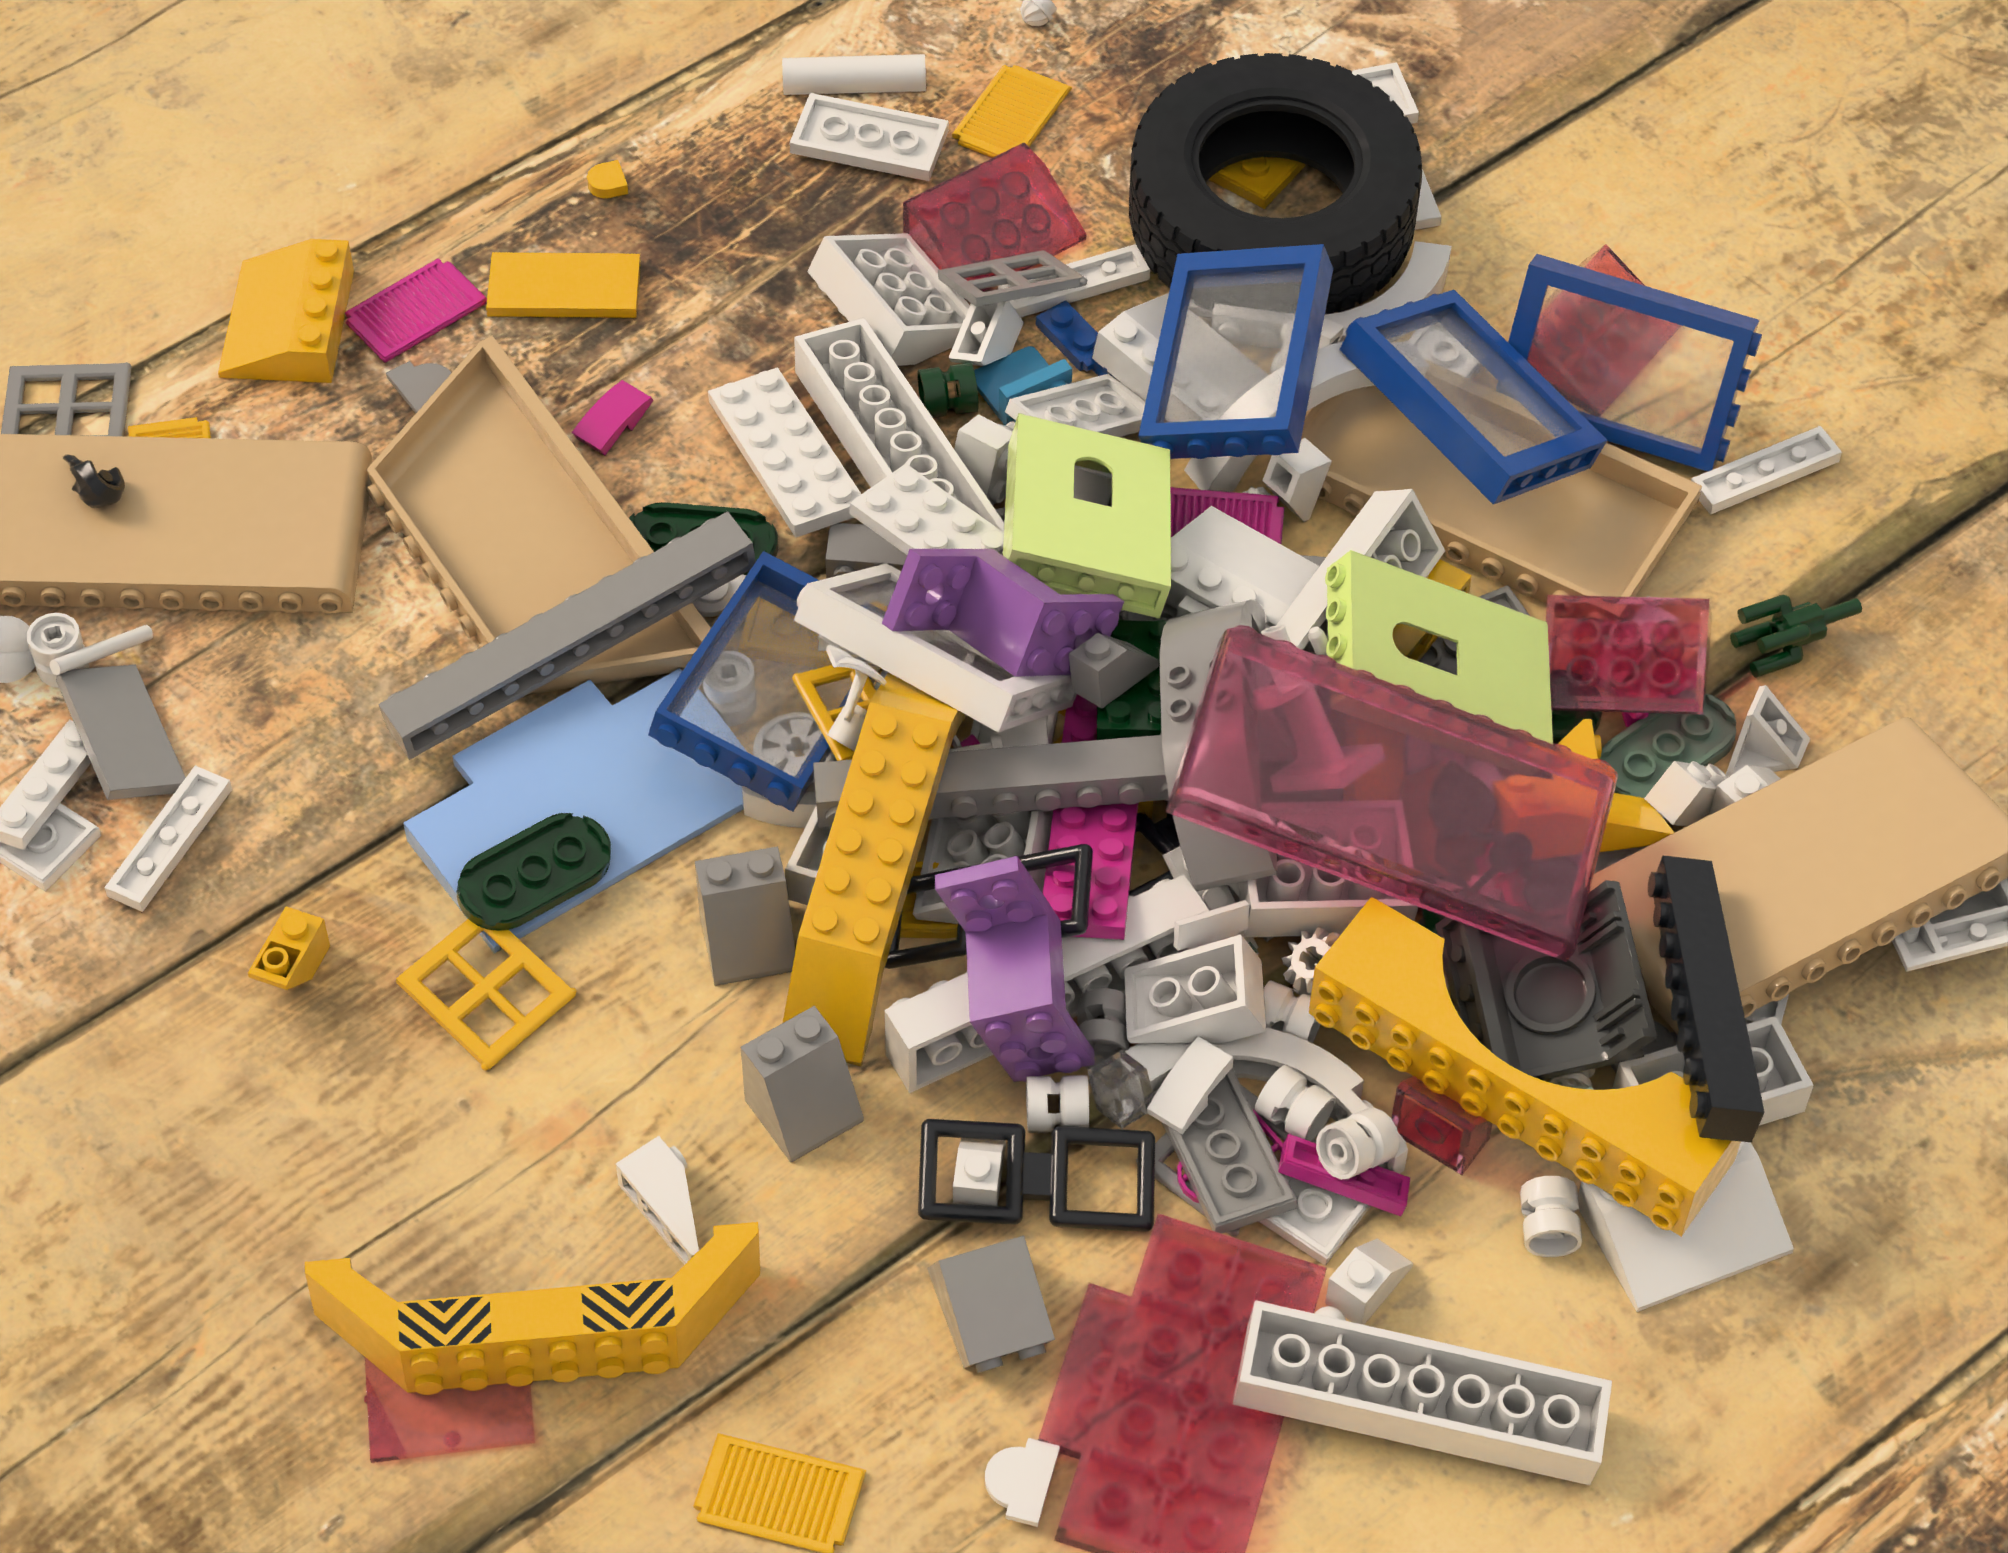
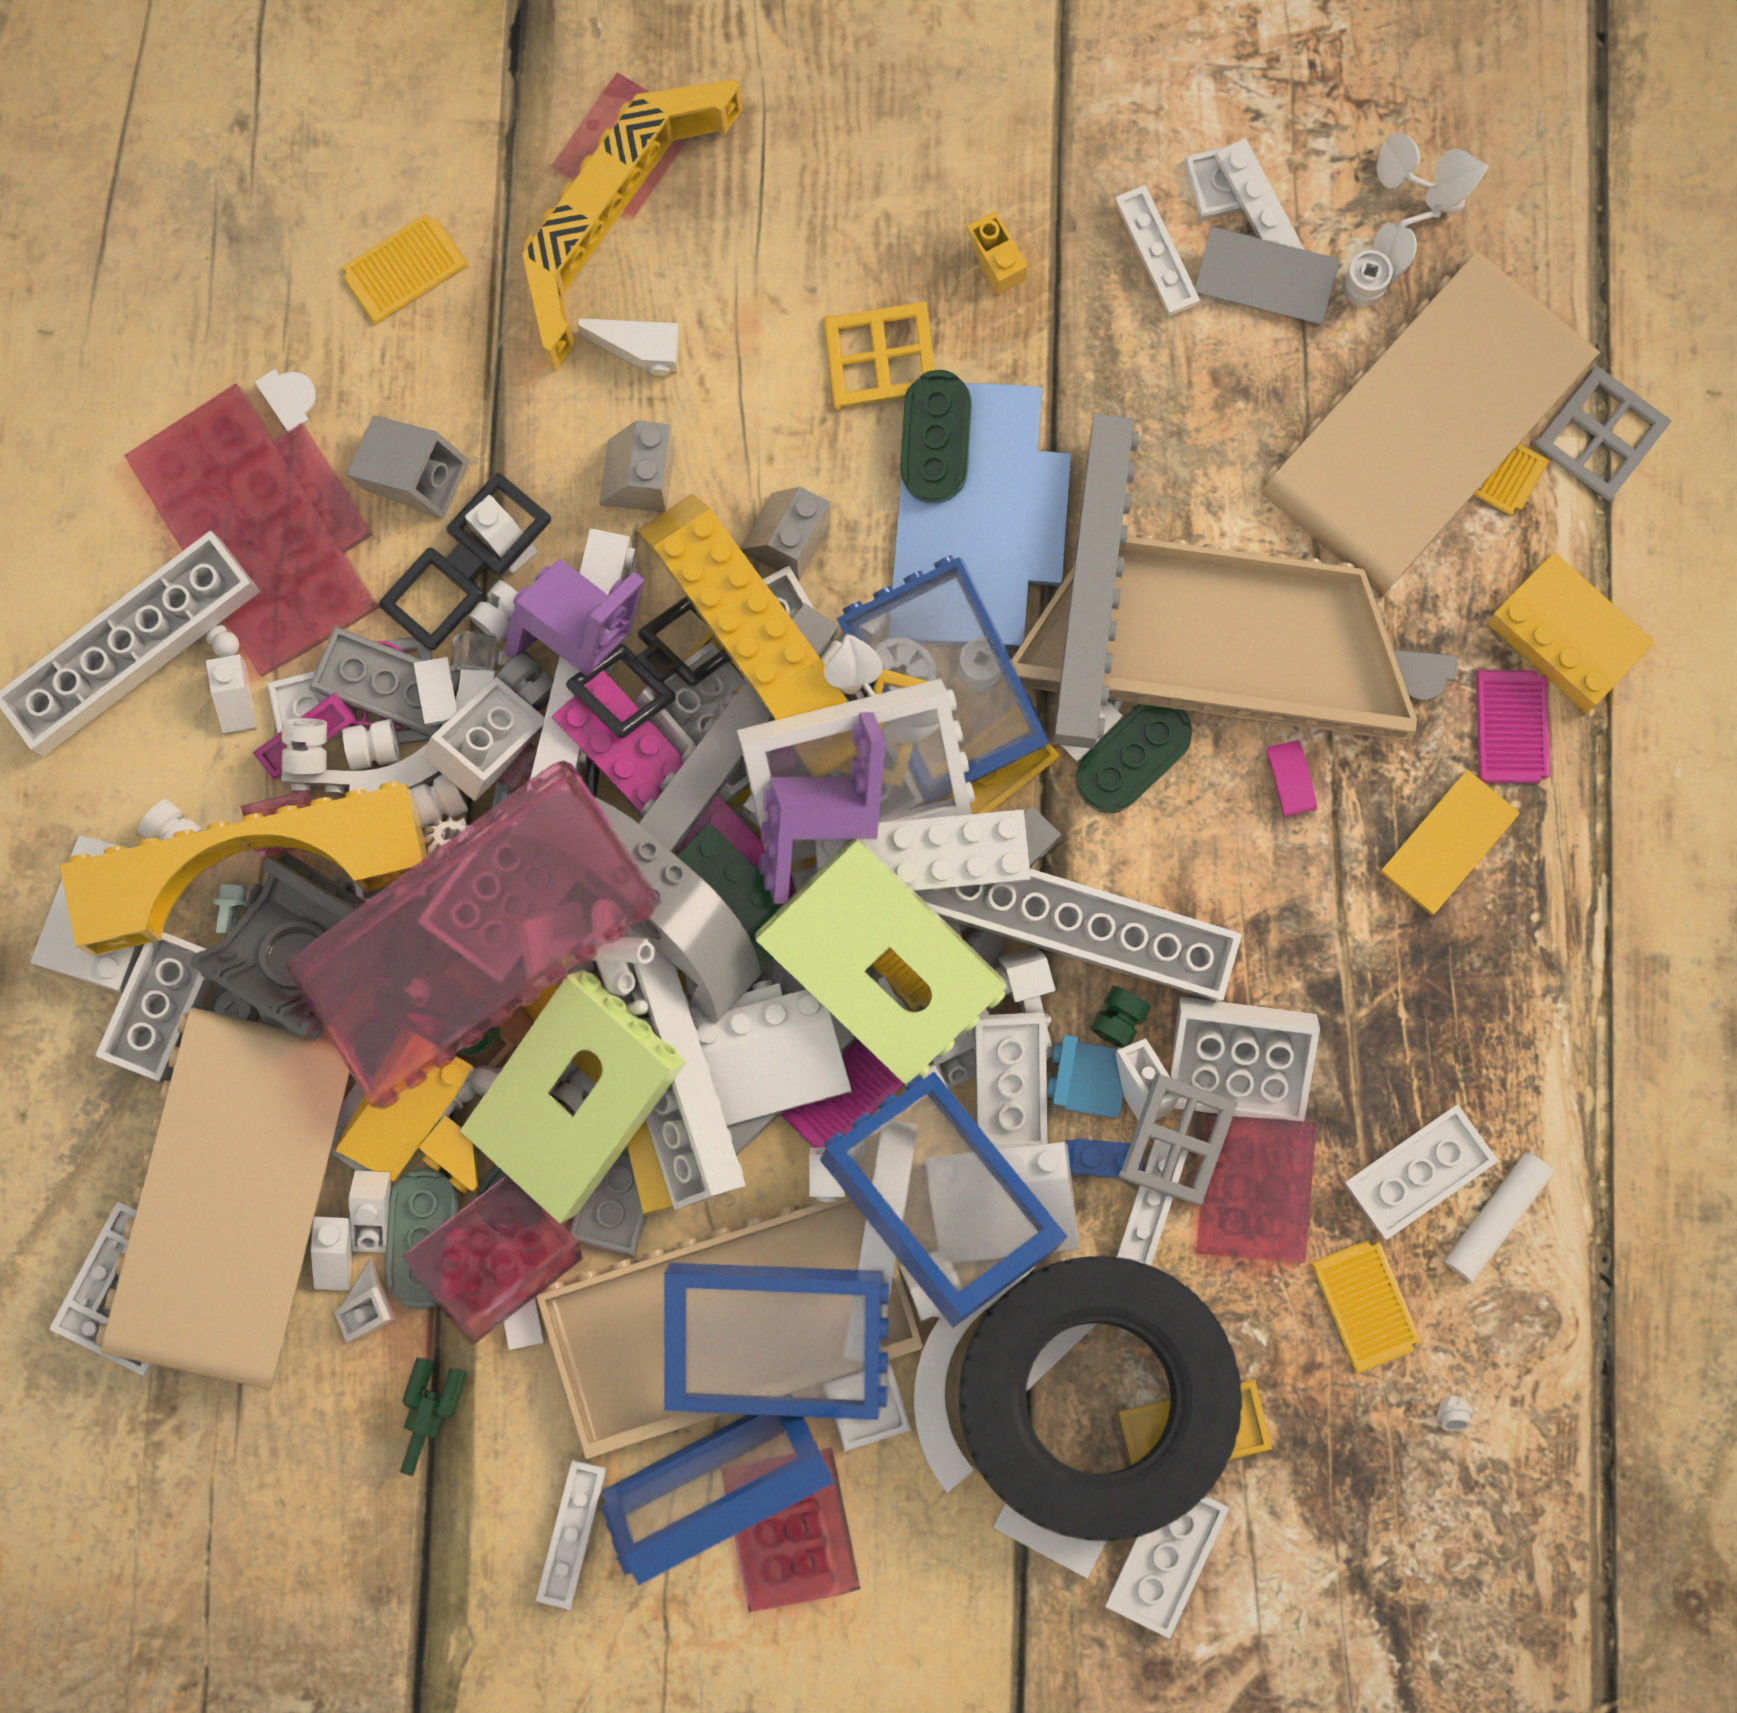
camera: 130 degrees right, 25 degrees up
white bar [49,625,153,675] -> none
black piece [63,455,125,508] -> none
yellow tile [587,160,628,198] -> none
white plate [708,367,861,538] -> none
light grey slope [1069,633,1159,708] -> none
white piece [1174,900,1250,951] -> none
black brick [1648,855,1765,1143] -> none

